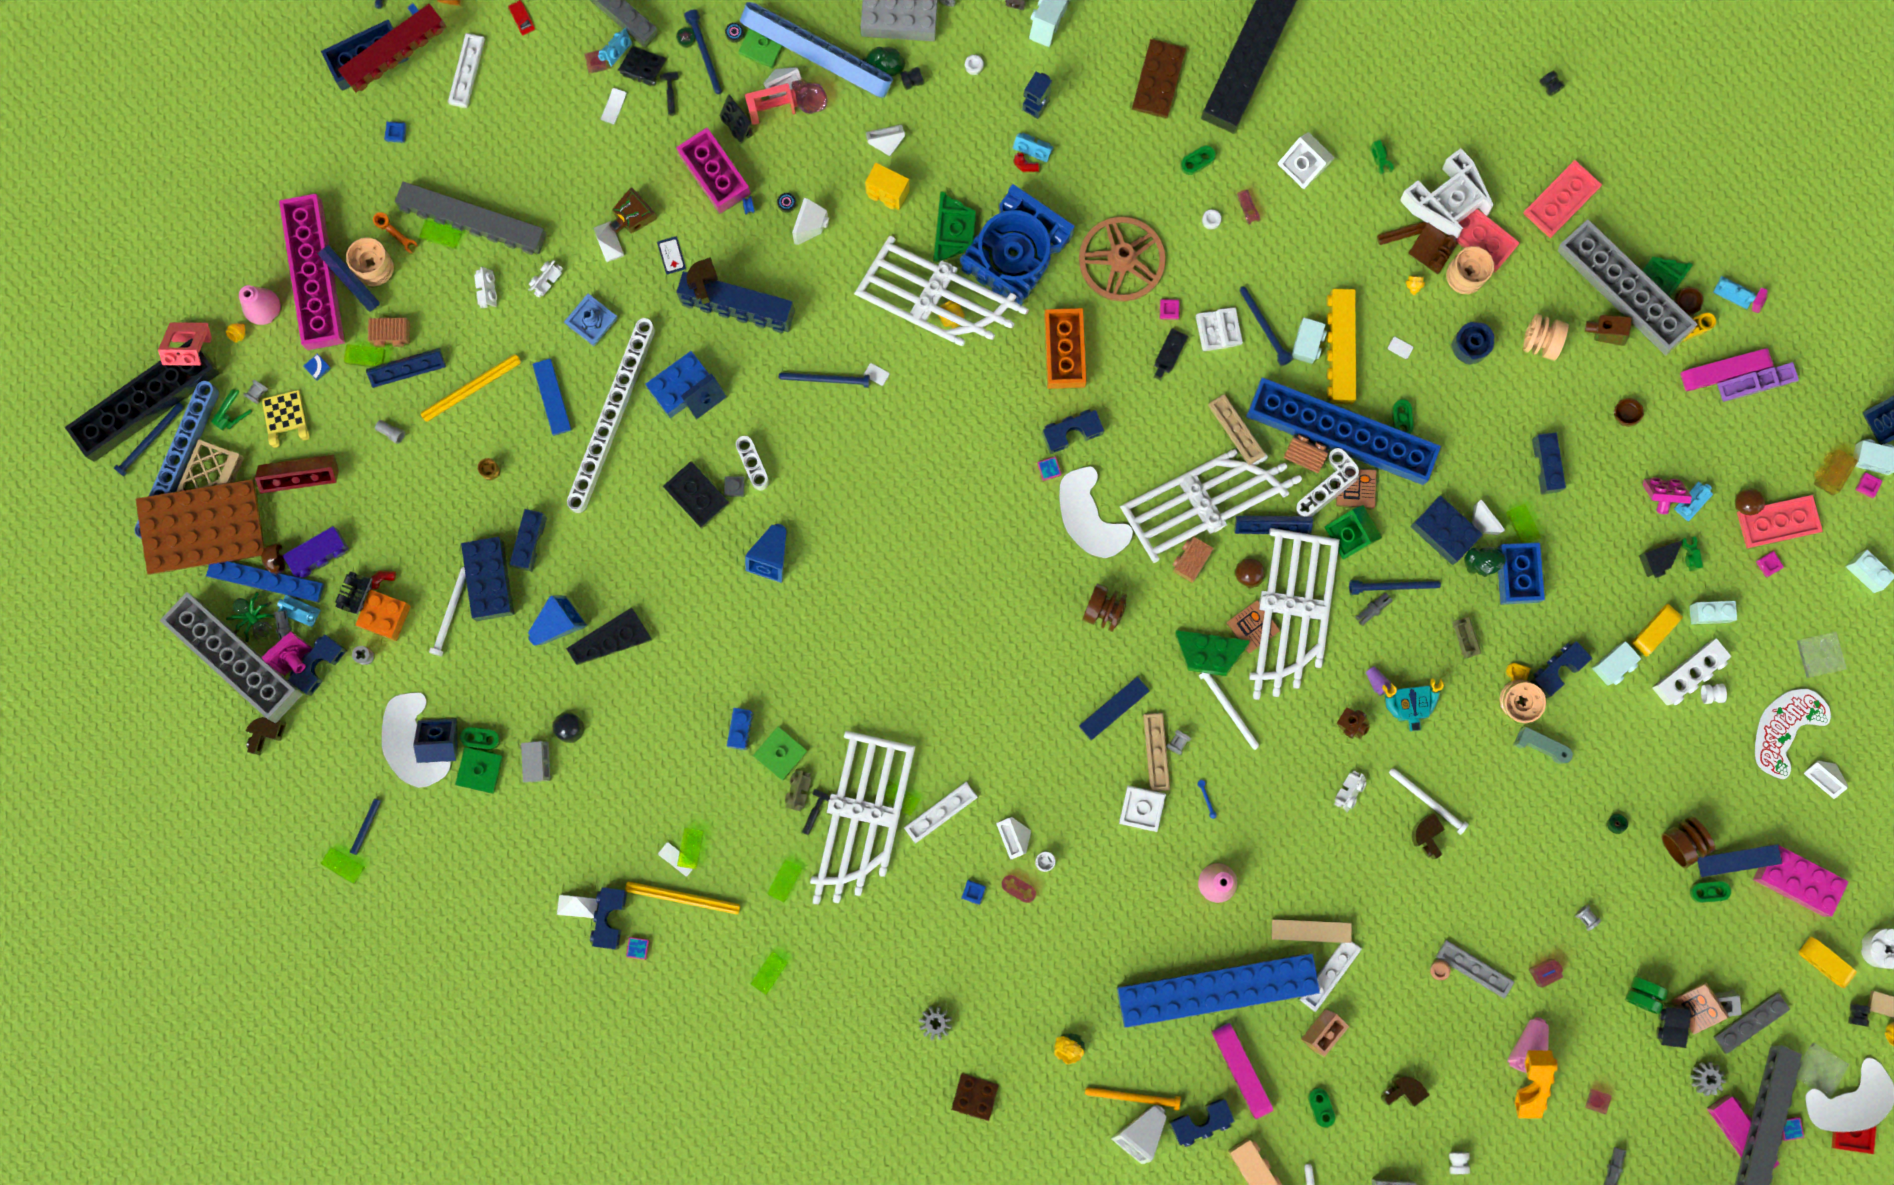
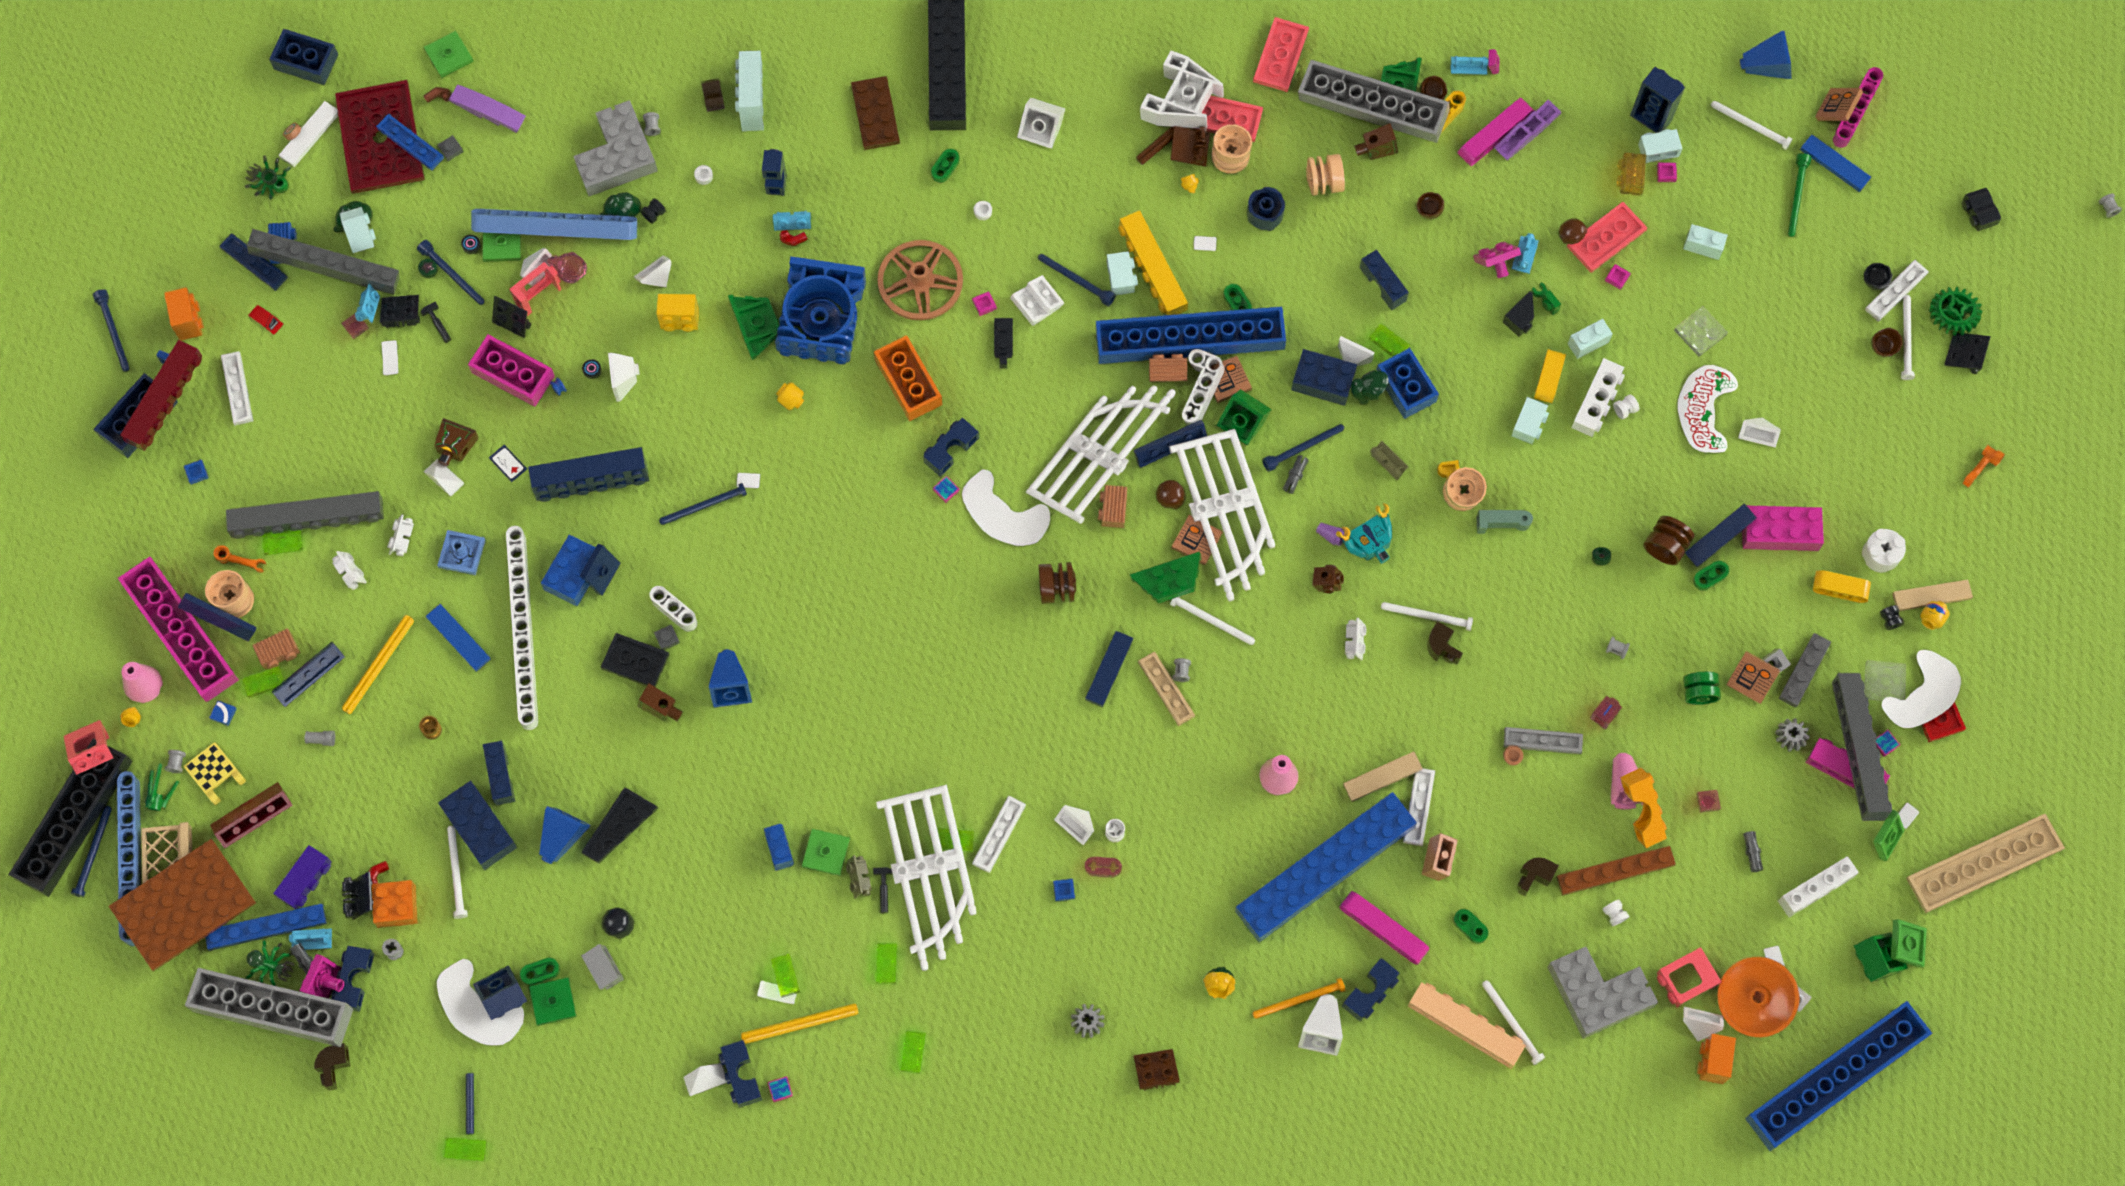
camera: 25 degrees left, 10 degrees down
reddish brown hair [261,542,285,574] -> none
dark brown brick [687,257,718,304] -> none
white piece [854,236,1029,346] -> none
white tile [1119,785,1166,832] -> none
blue hinge [1197,780,1217,819] -> none
tan tile [1208,394,1265,466] -> none
clear pink bar [1237,189,1260,225] -> none
green plate [1370,140,1394,175] -> none
dark blue arch [1530,641,1593,698] -> none
black brick [1656,1003,1691,1048] -> none
none -> reddish brown torso [638,683,683,722]
none -> dark orange plate [1556,846,1676,896]

